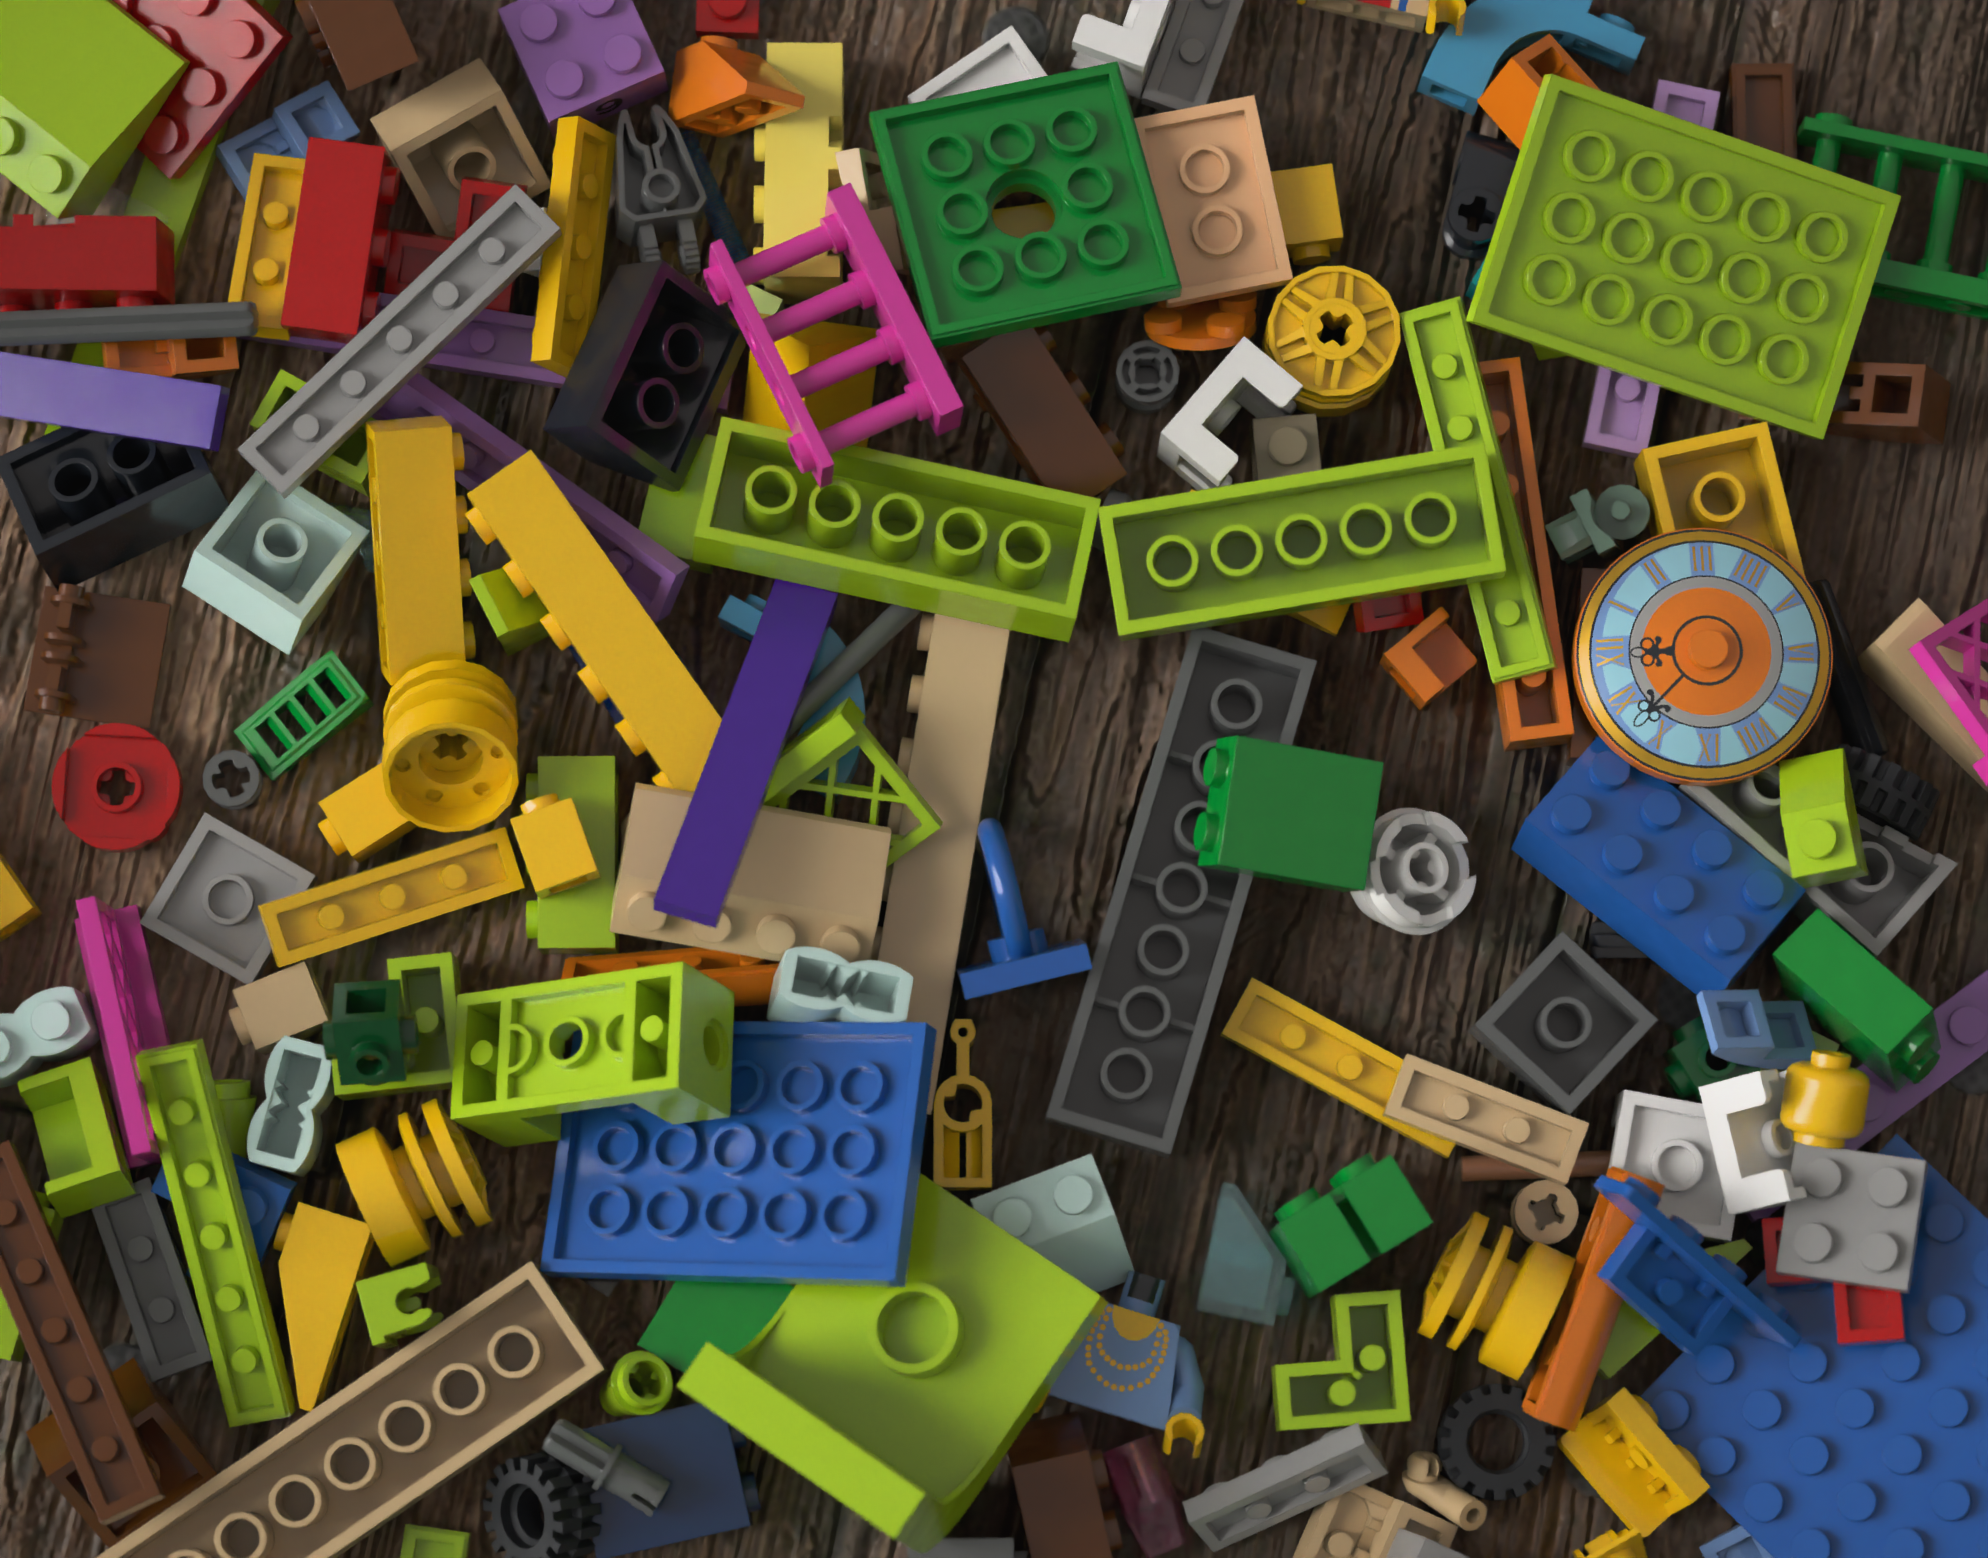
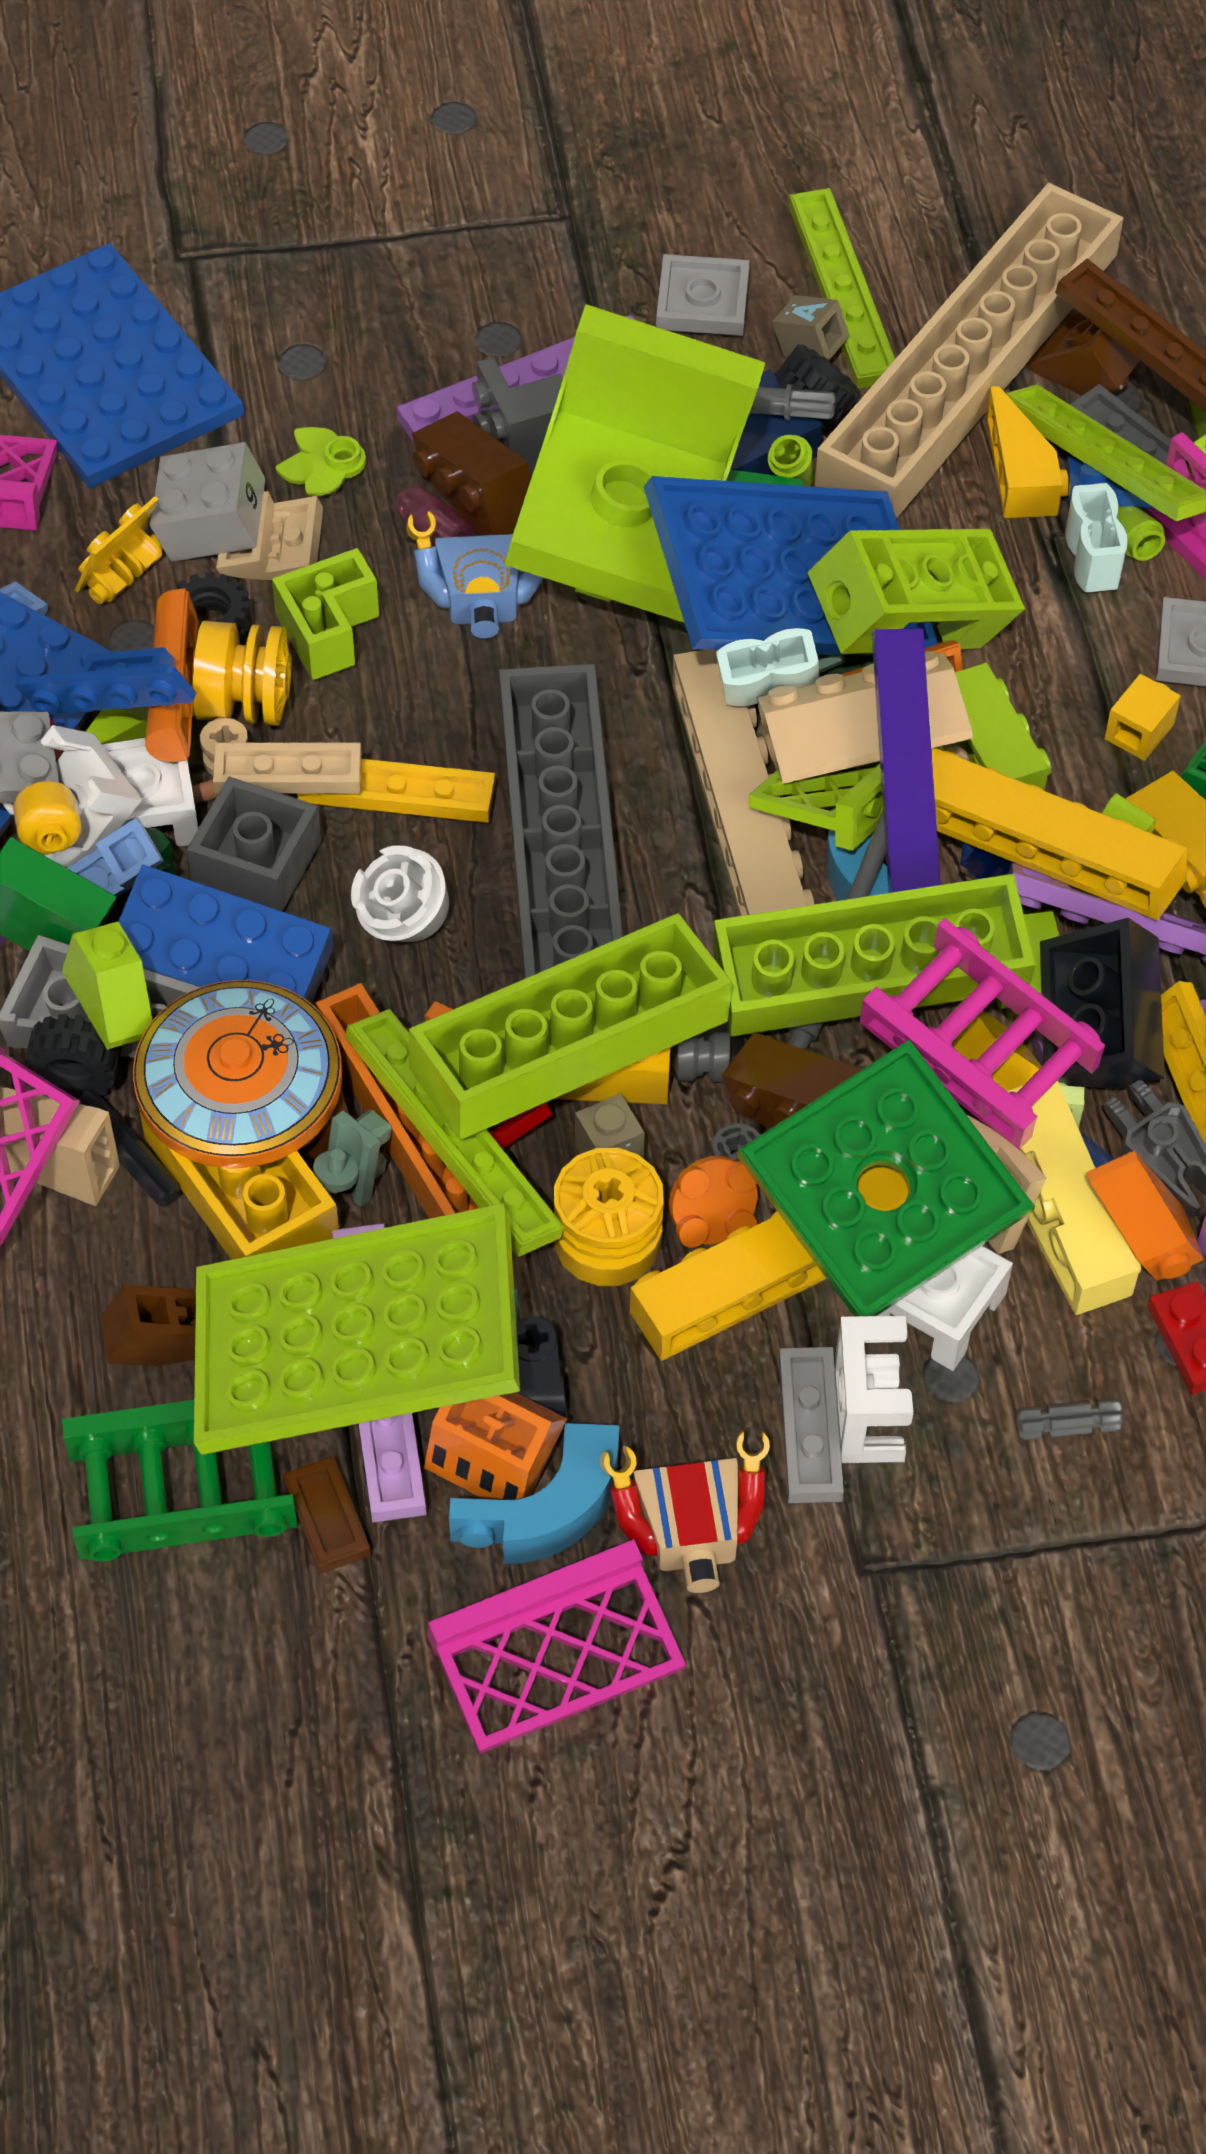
camera: 160 degrees right, 25 degrees down
tan brick [229,961,332,1055] -> none
yellow plate [258,826,525,967] -> none
dark green brick [323,979,419,1086] -> none
lime brick [331,952,462,1101] -> none
yellow wheel [335,1098,493,1267] -> none
lime hinge [356,1262,444,1349] -> none
yellow wheel [382,659,519,833] -> none
yellow brick [510,793,601,899] -> none
yellow piece [934,1019,992,1191] -> none
blue tile [956,818,1092,999] -> none
light aqua slope [970,1153,1134,1293] -> none
light nougat plate [1134,95,1293,309] -> none
white panel [1157,336,1303,491] -> none
light grey plate [1182,1423,1388,1552] -> none
green brick [1194,735,1384,892] -> none
clear light blue slope [1195,1182,1295,1328] -> none
green piece [1268,1152,1433,1299] -> none
tan arm [1402,1451,1487,1531] -> none
yellow bracket [1557,1387,1710,1539] -> none

